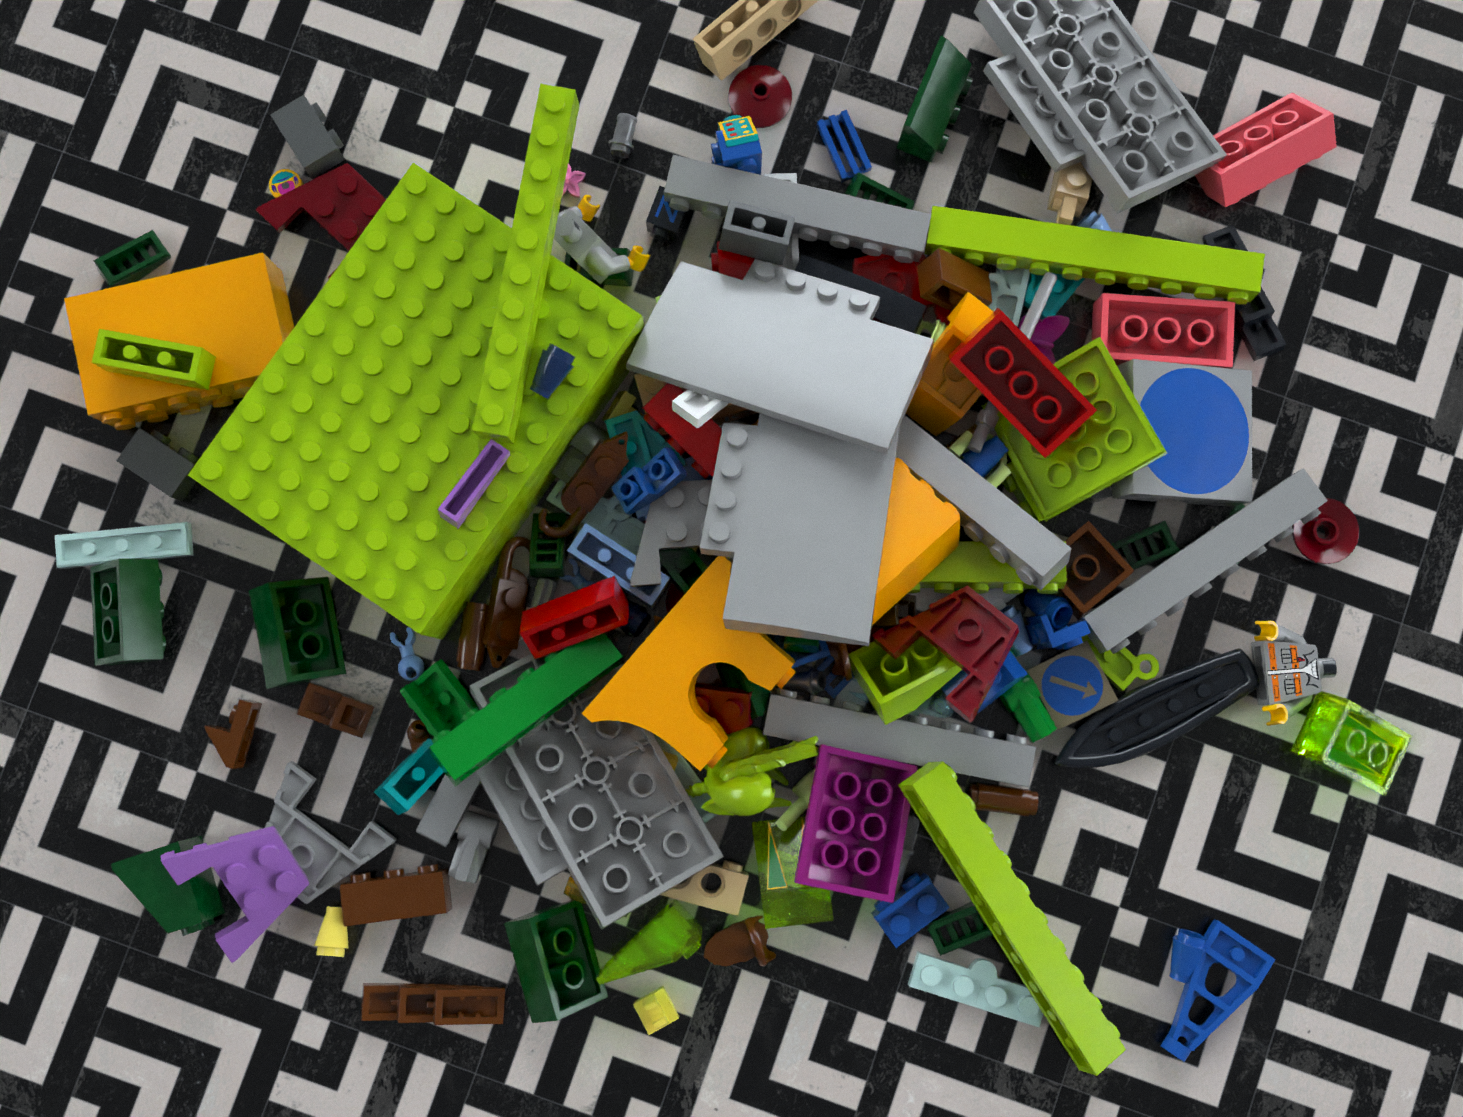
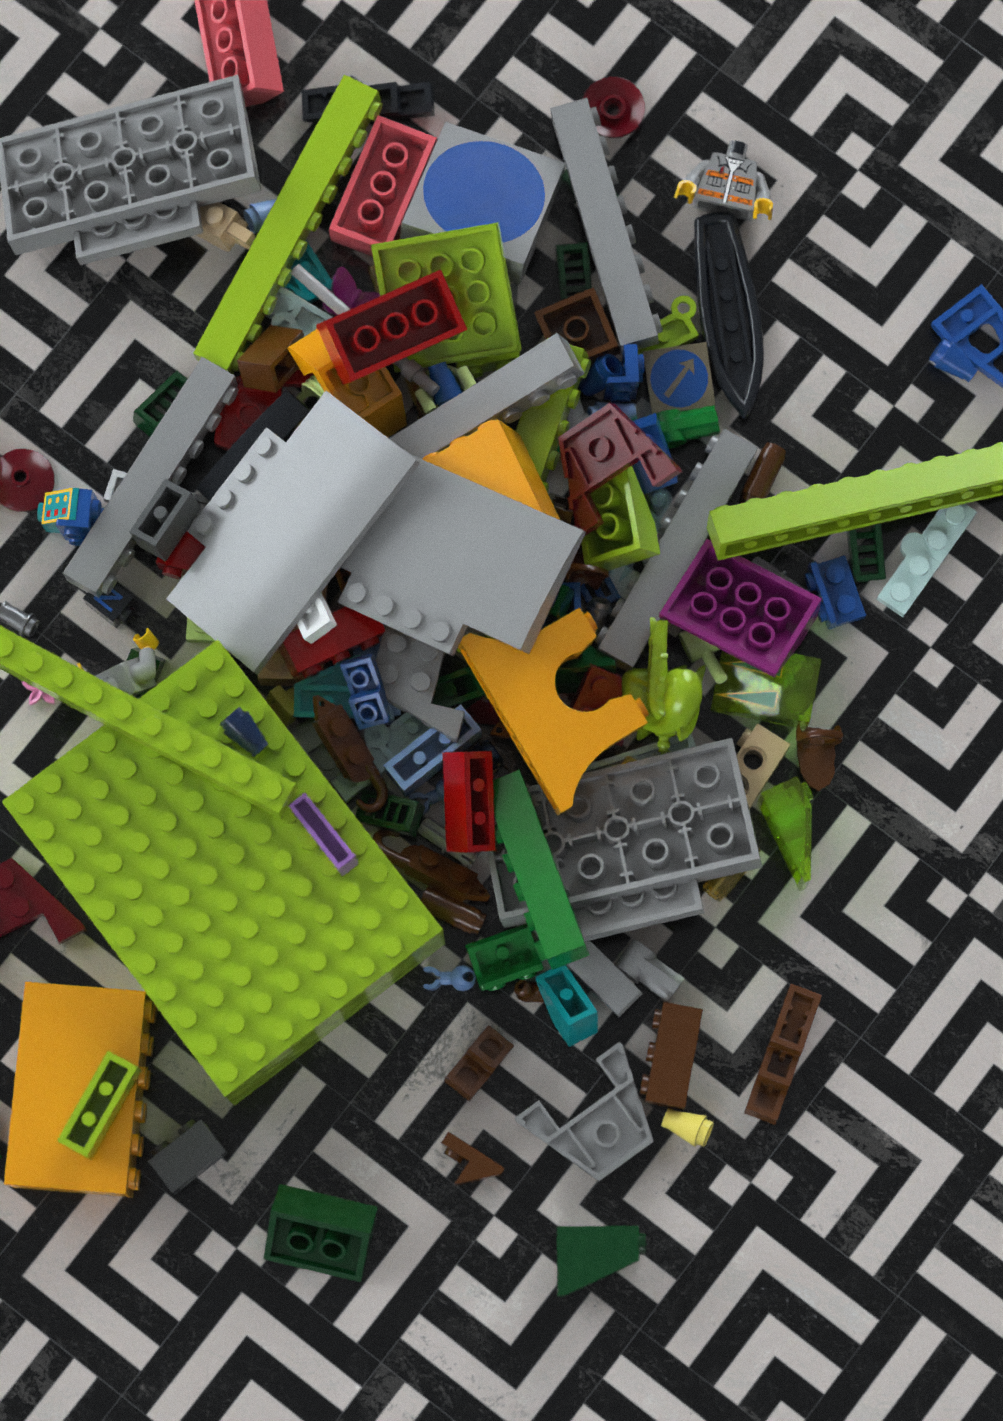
camera: 65 degrees left, 5 degrees down
light aqua tile [55,522,194,569] -> none
medium lavender wing [161,826,309,963] -> none
dark green slope [249,577,346,689] -> none
dark green slope [504,898,608,1023] -> none
light yellow tile [633,986,679,1035] -> none
blue tile [816,109,872,183] -> none
dark green slope [896,36,973,163] -> none
clear neon green slope [1291,691,1413,796] -> none

